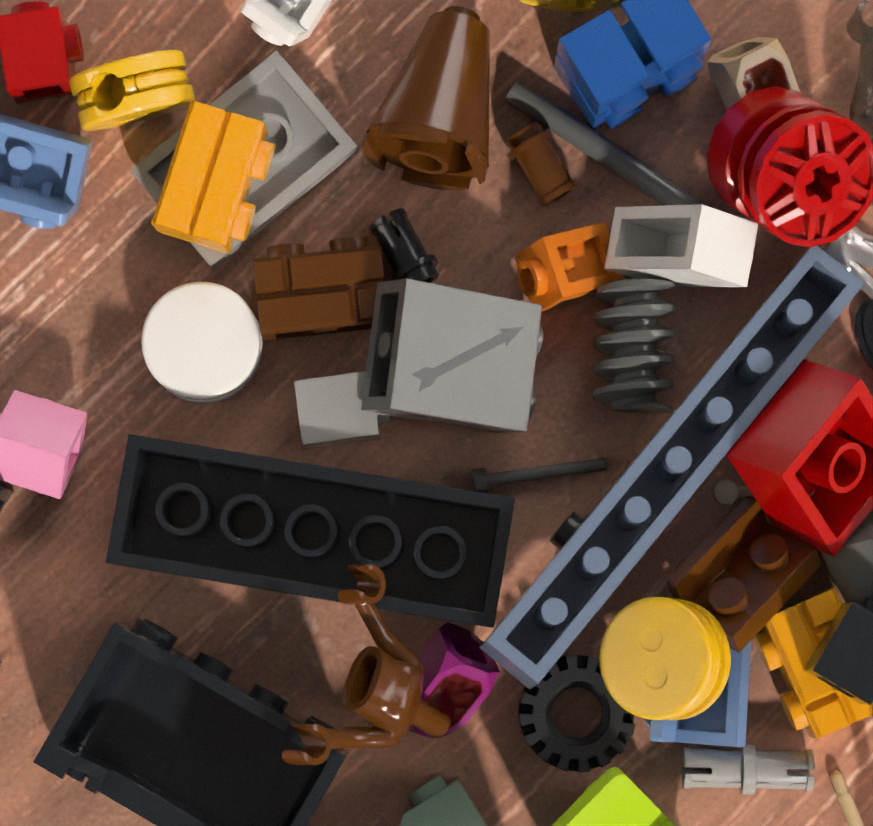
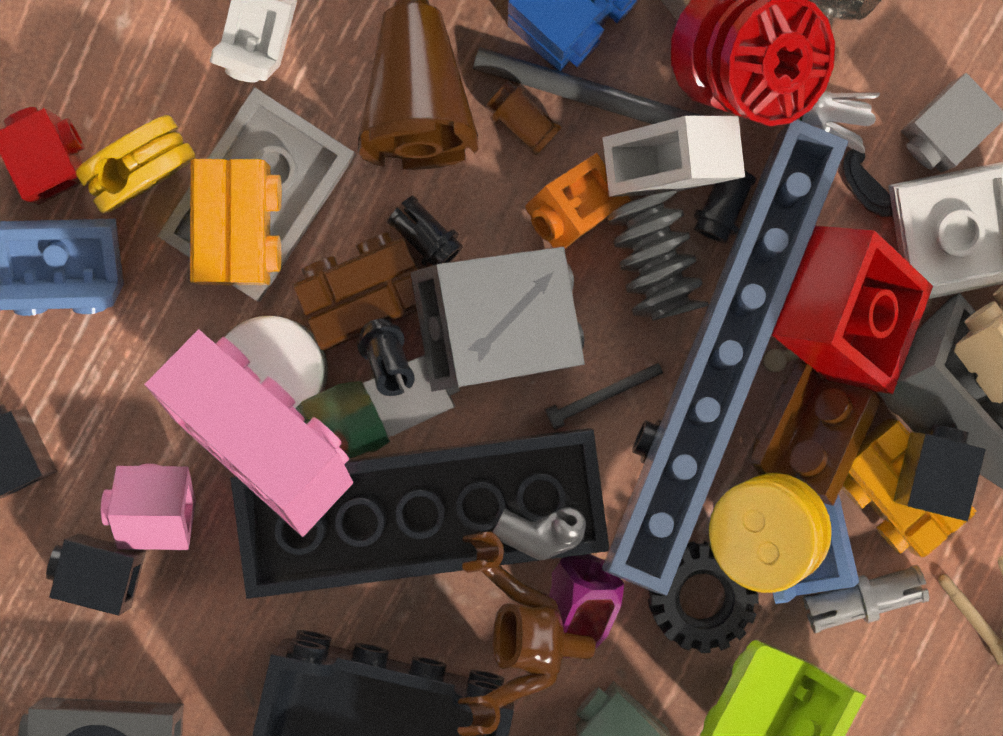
camera: 20 degrees left, 5 degrees up
none -> bright pink brick [144,329,353,537]
none -> clear green rock [295,381,390,459]
none -> black pin [357,319,415,396]
none -> flat silver arm [493,507,586,560]
none -> black pin [693,170,756,243]

